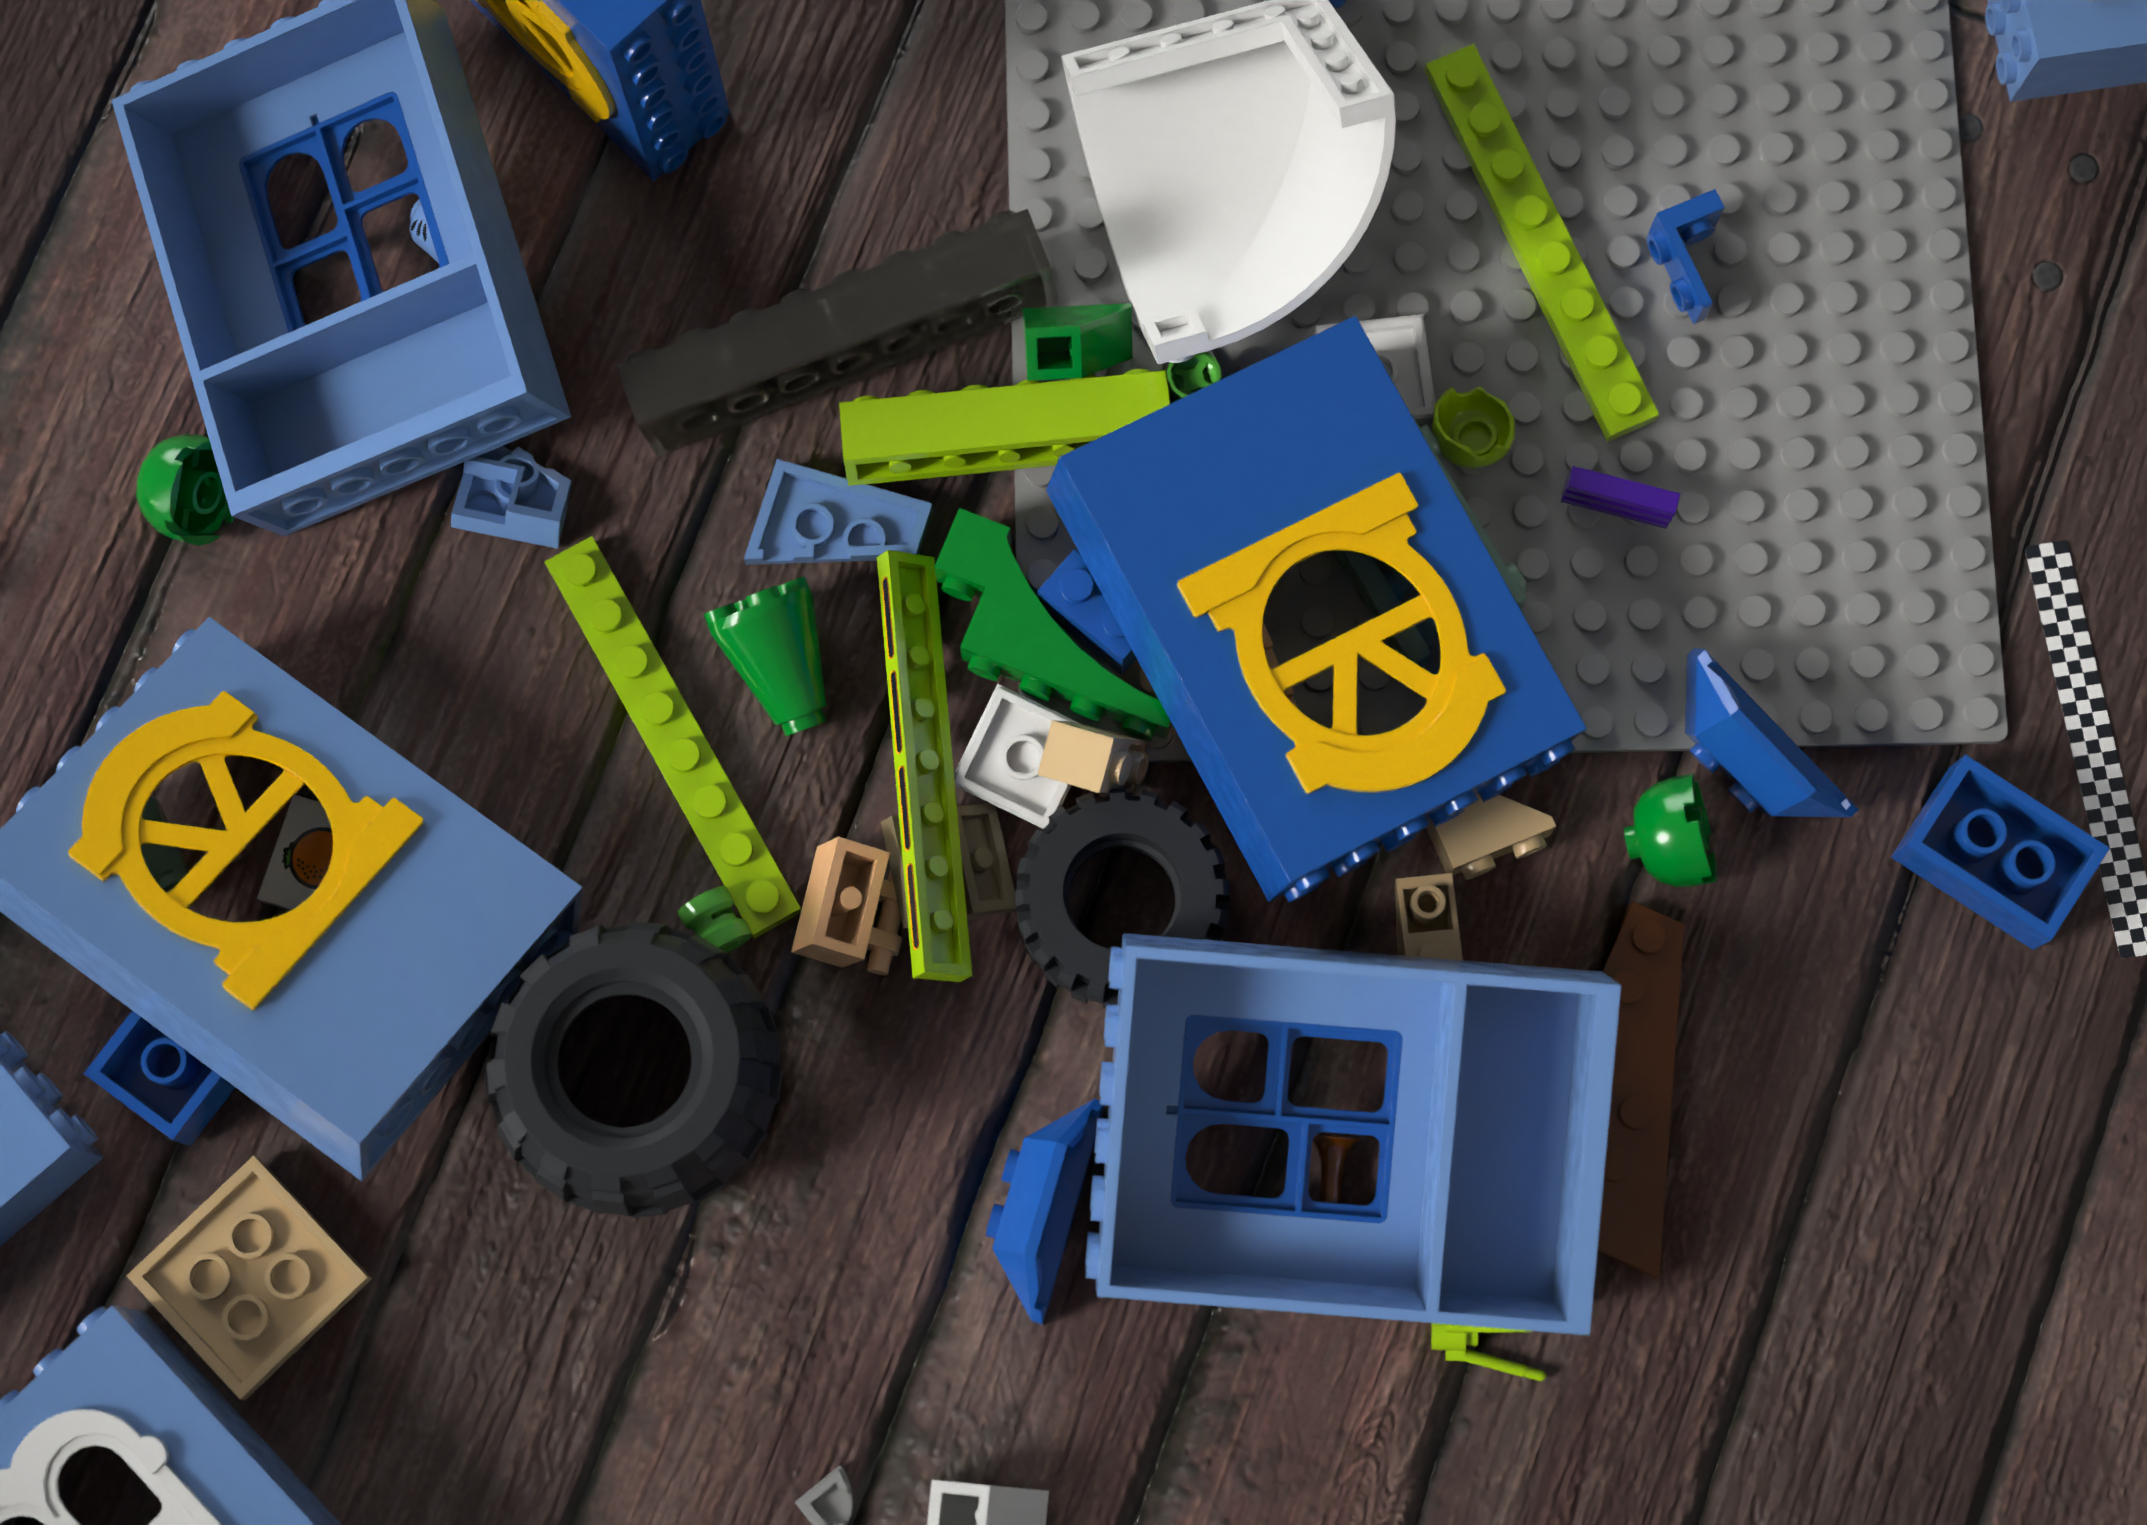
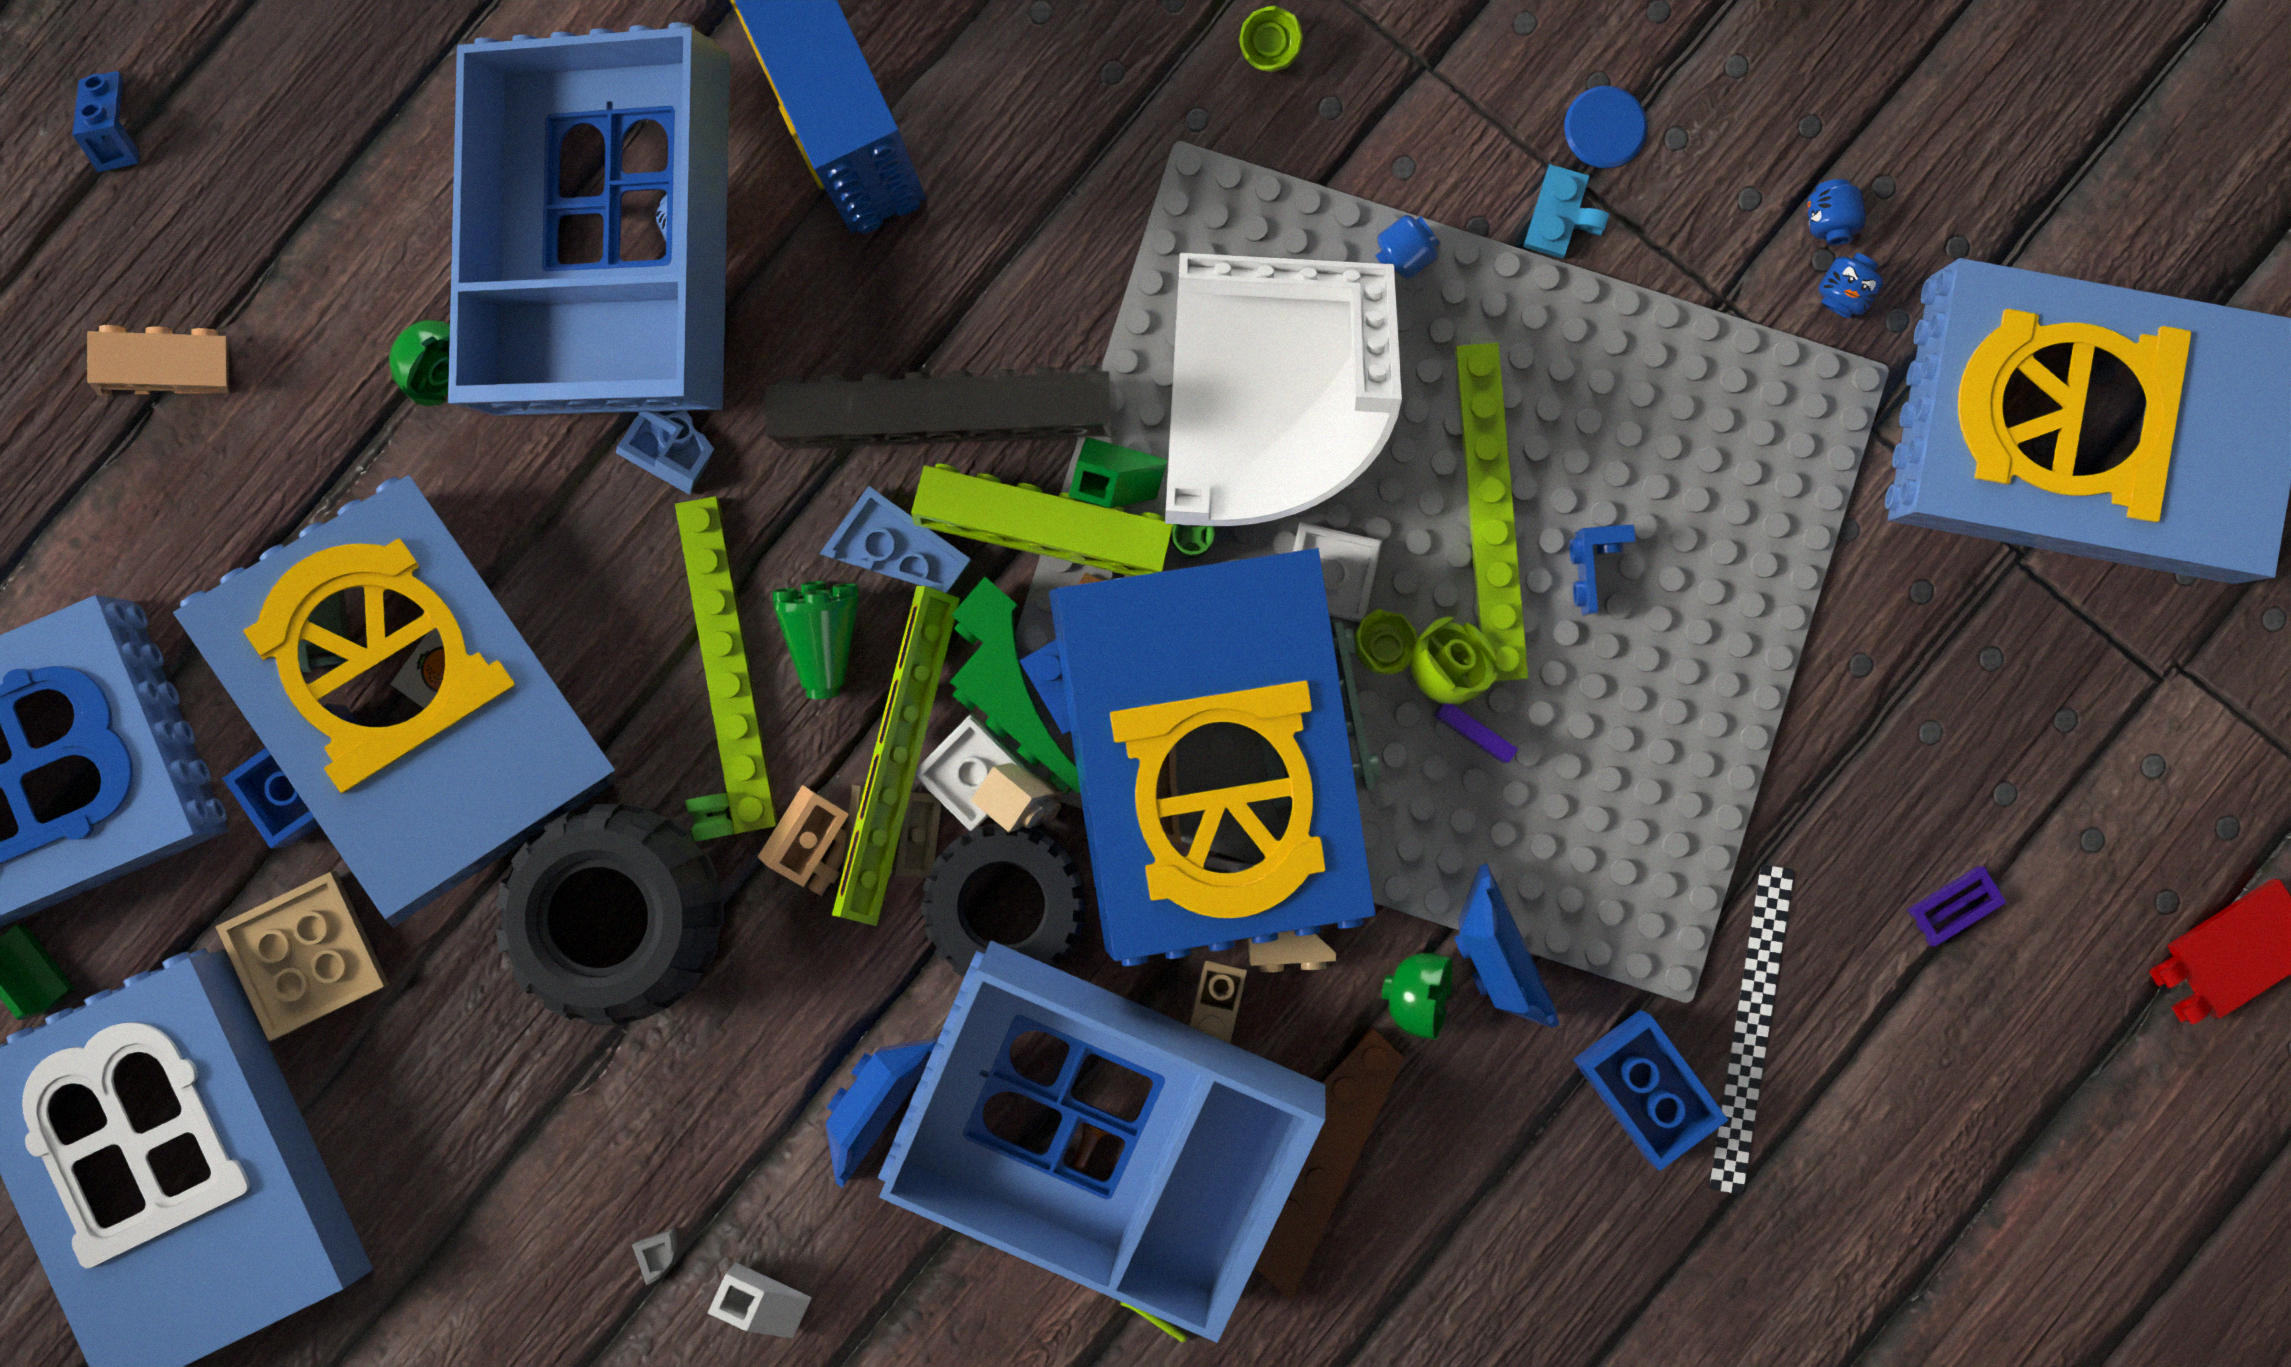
camera: 25 degrees right, 10 degrees up
none -> lime cylinder [1409,617,1497,705]

